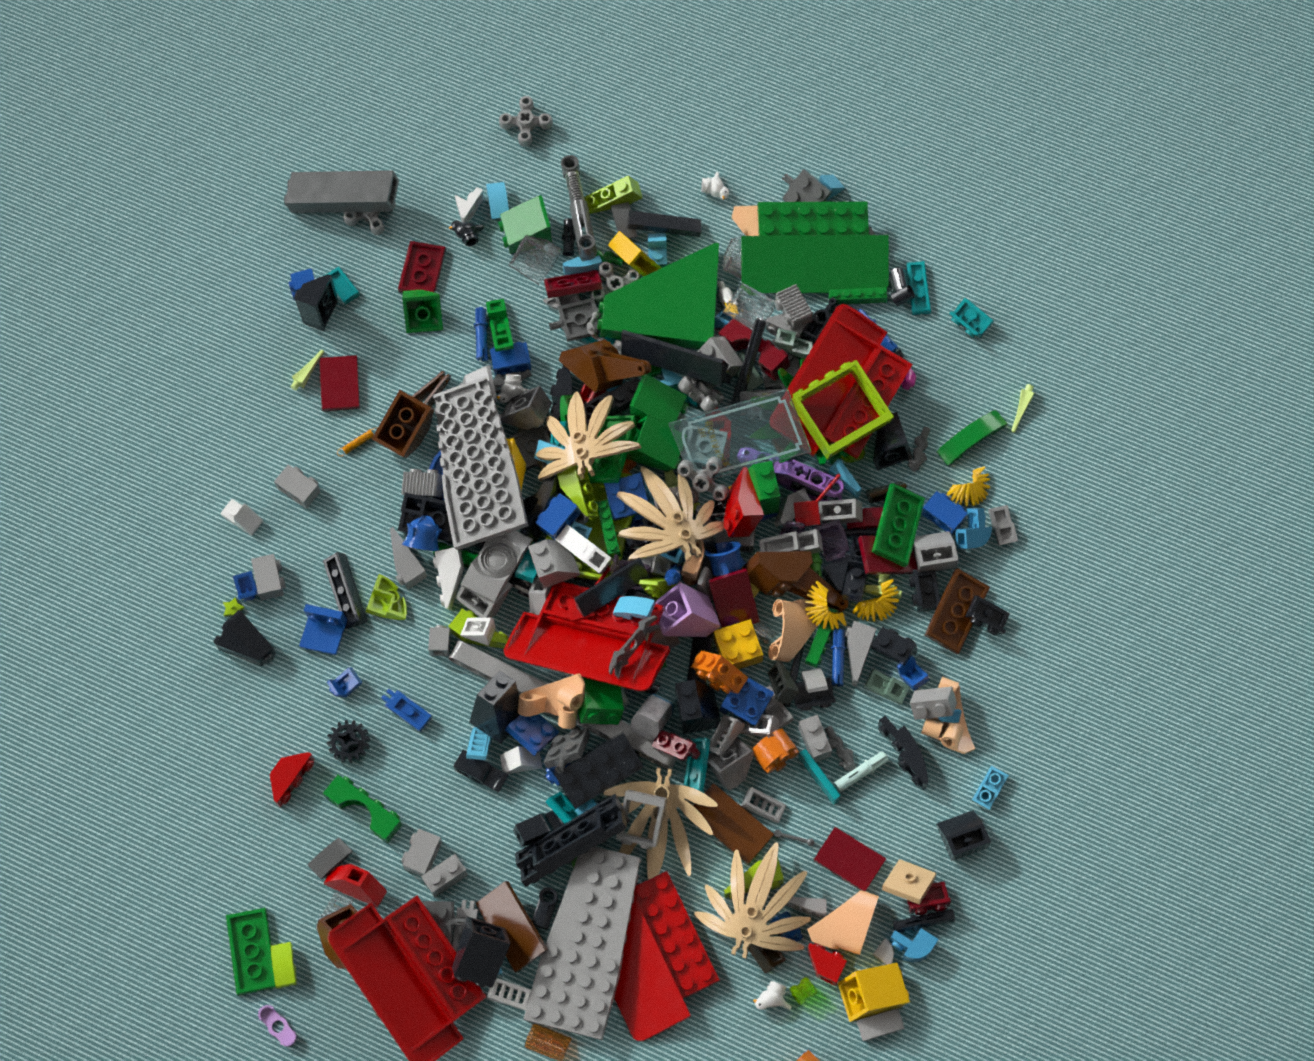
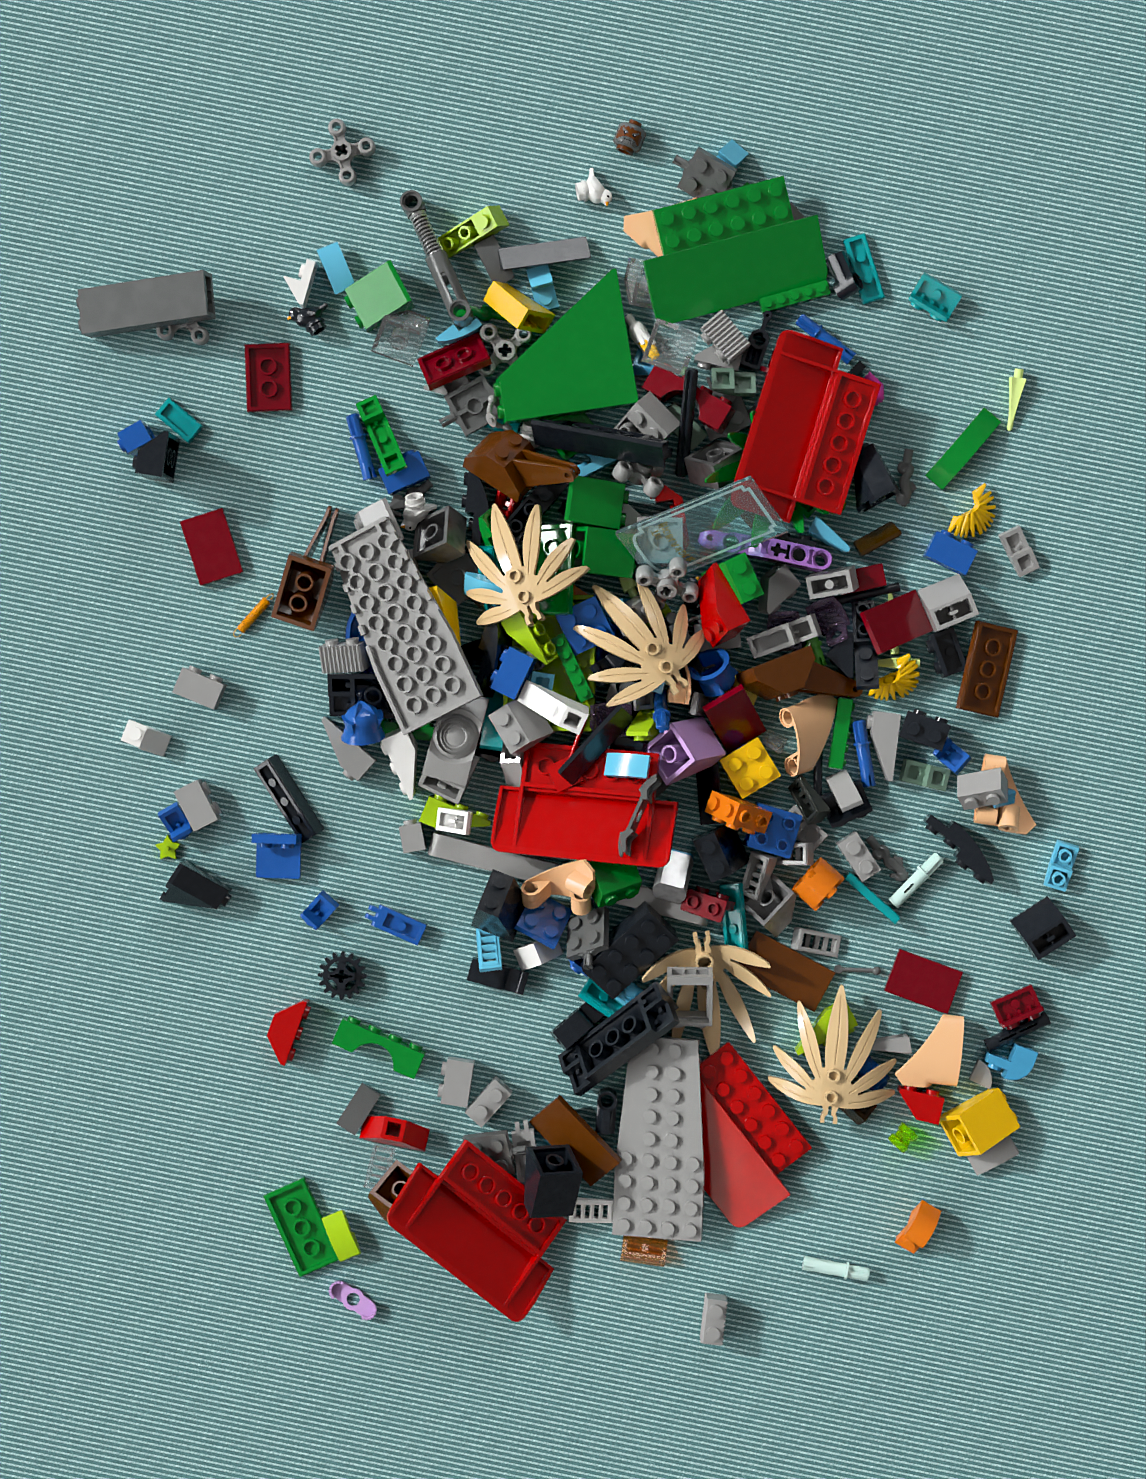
camera: 15 degrees left, 20 degrees up
yellowish green piece [290,350,324,391] -> none
lime brick [366,574,407,620] -> none
green slope [402,289,443,333] -> none
black pin [561,218,576,256] -> none
white animal [753,981,792,1010] -> none
lime window [790,360,894,459] -> none
red piece [794,474,841,527] -> none
yellow hair [805,581,847,629] -> none
green tile [872,483,925,567] -> none
tan plate [882,859,936,905] -> none
dark azure brick [955,508,992,549] -> none
black bracket [965,596,1010,636] -> none
none -> head [613,119,646,156]

